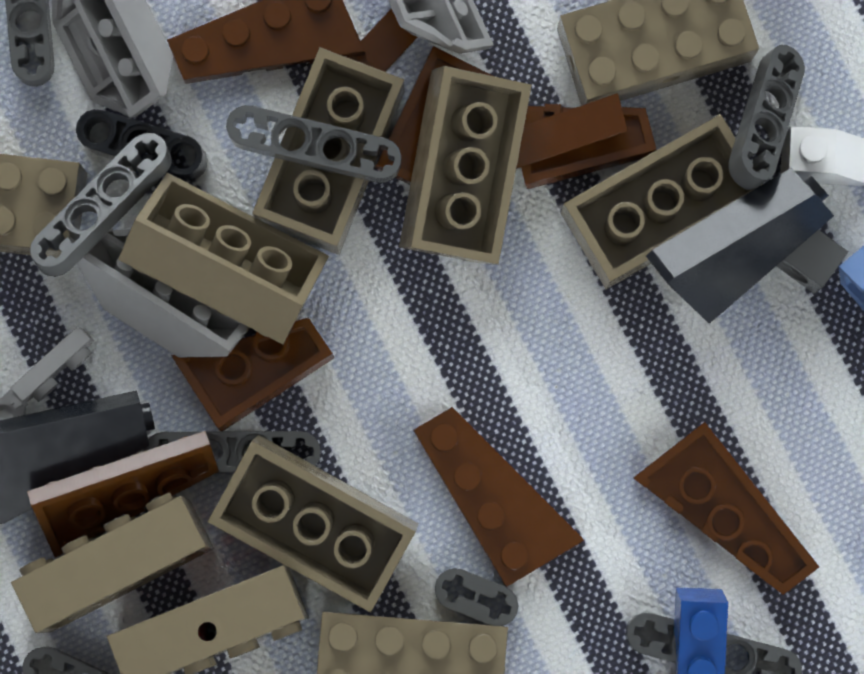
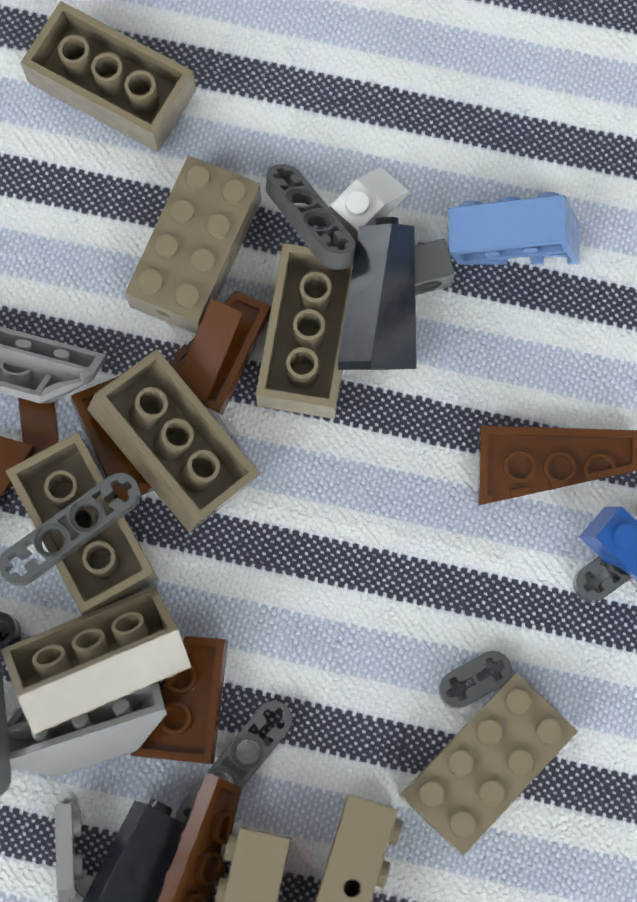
camera: 50 degrees left, 5 degrees down
dark tan brick [208,435,419,613] -> none
reddish brown wing [413,407,584,587] -> none

